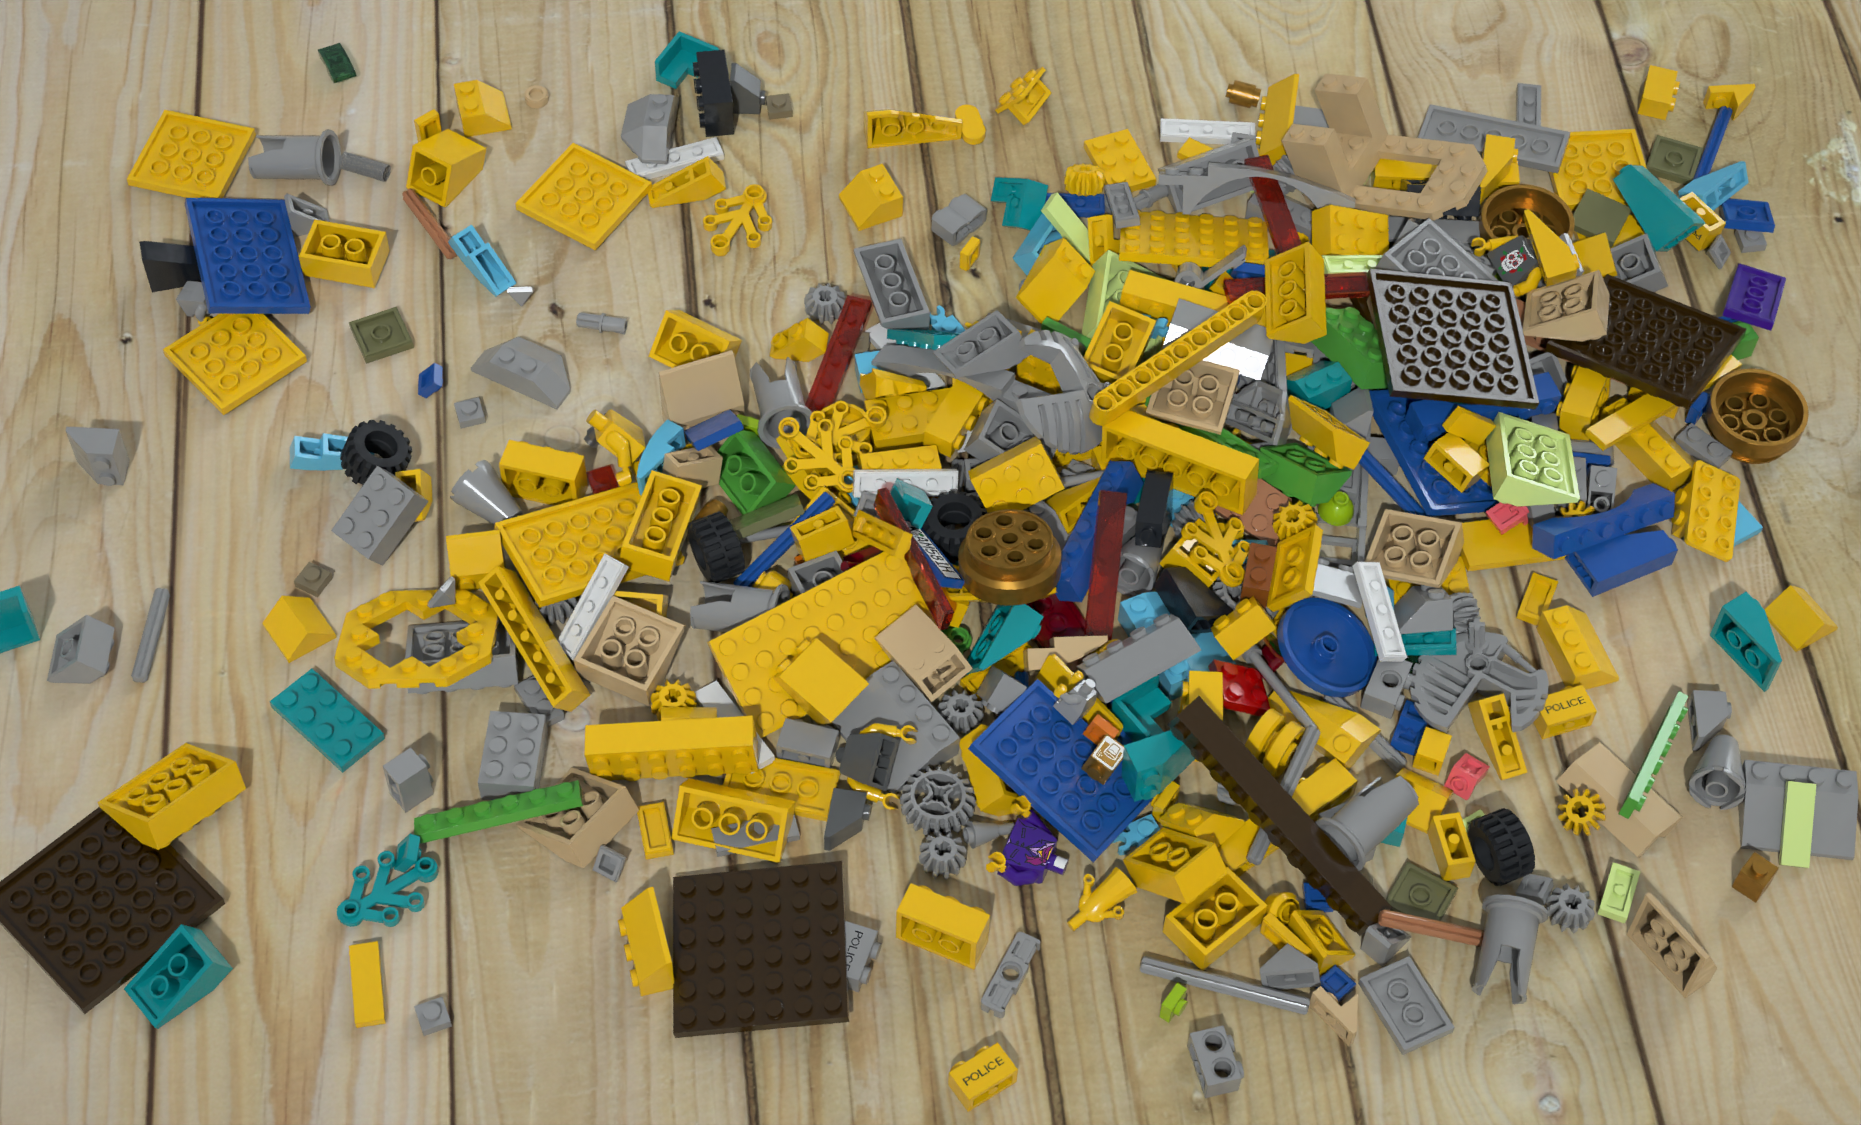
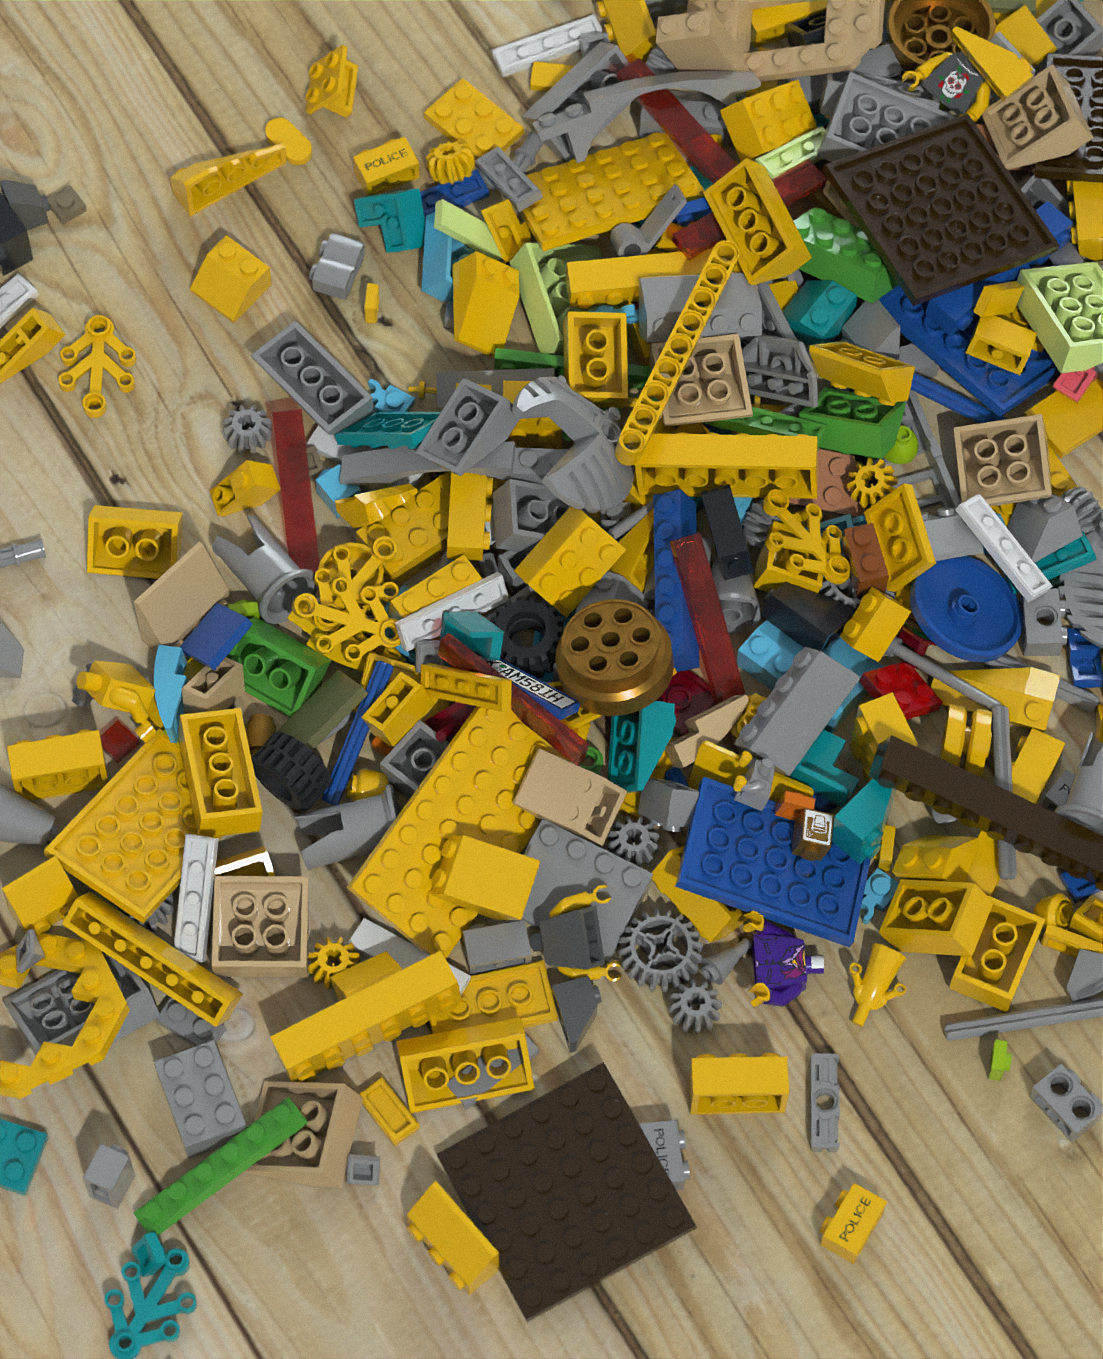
camera: 25 degrees left, 10 degrees up
none -> yellow brick [353,136,420,196]

